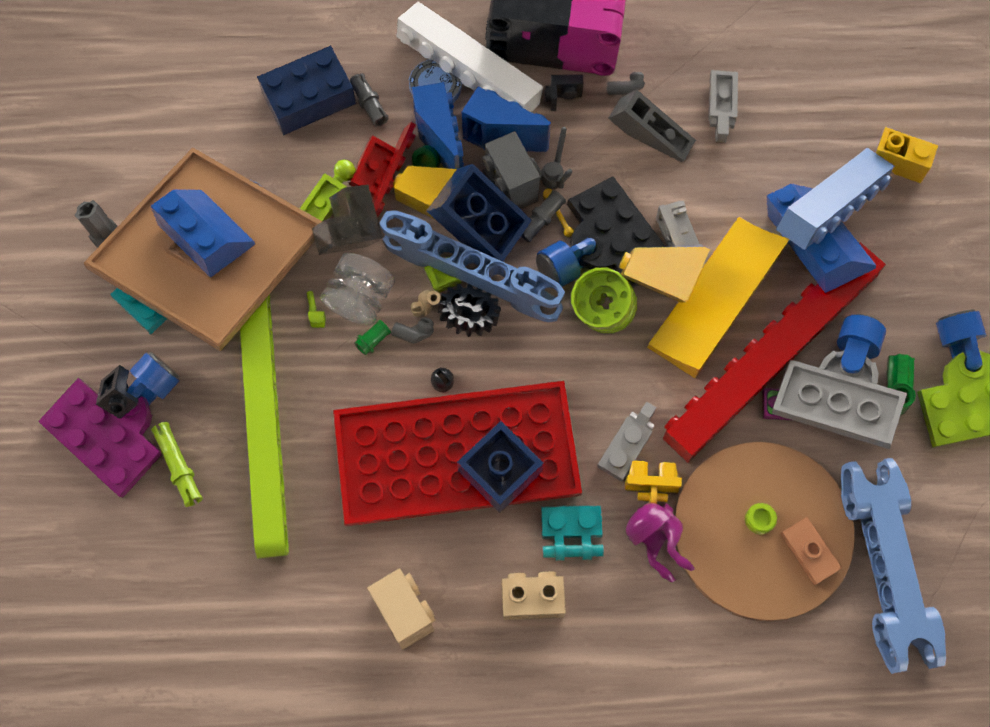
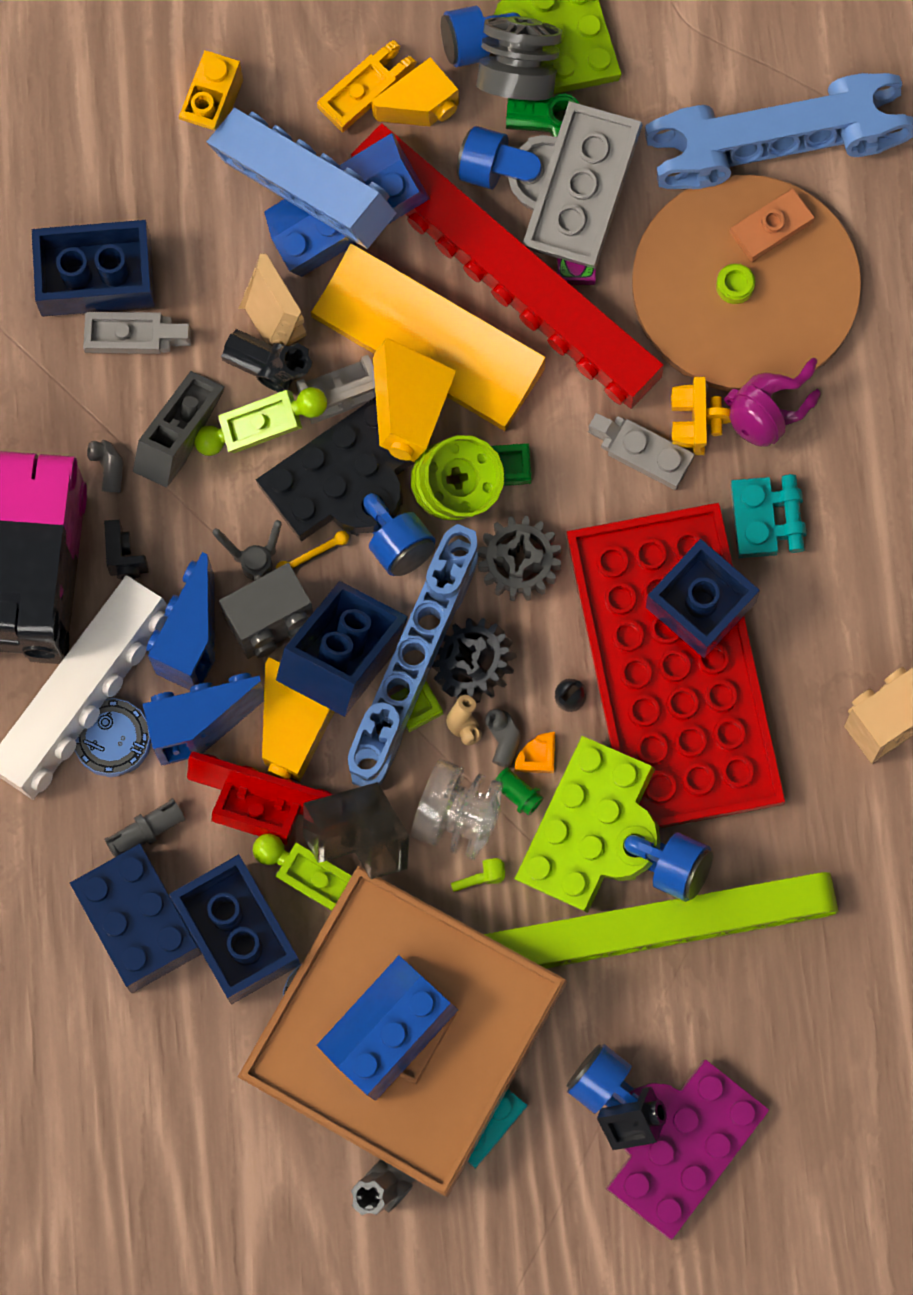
camera: 90 degrees left, 5 degrees up
lime pin [151,422,203,507] -> none
dark green tile [412,145,440,168] -> none
tan brick [502,572,565,620] -> none
dark grey pin [521,190,566,242] -> none
none -> dark blue brick [32,220,155,317]
none -> dark blue brick [169,854,301,1005]
none -> lime plate [194,387,327,456]
none -> black piece [221,329,313,393]
none -> tan slope [238,254,307,346]
none -> yellow hinge [317,40,417,133]
none -> yellow slope [371,57,459,127]
none -> dark grey wheel [476,16,562,100]
none -> dark grey gear [478,516,562,601]
none -> green tile [491,443,531,486]
none -> light orange tile [514,732,555,773]
none -> lime plate [514,736,713,913]

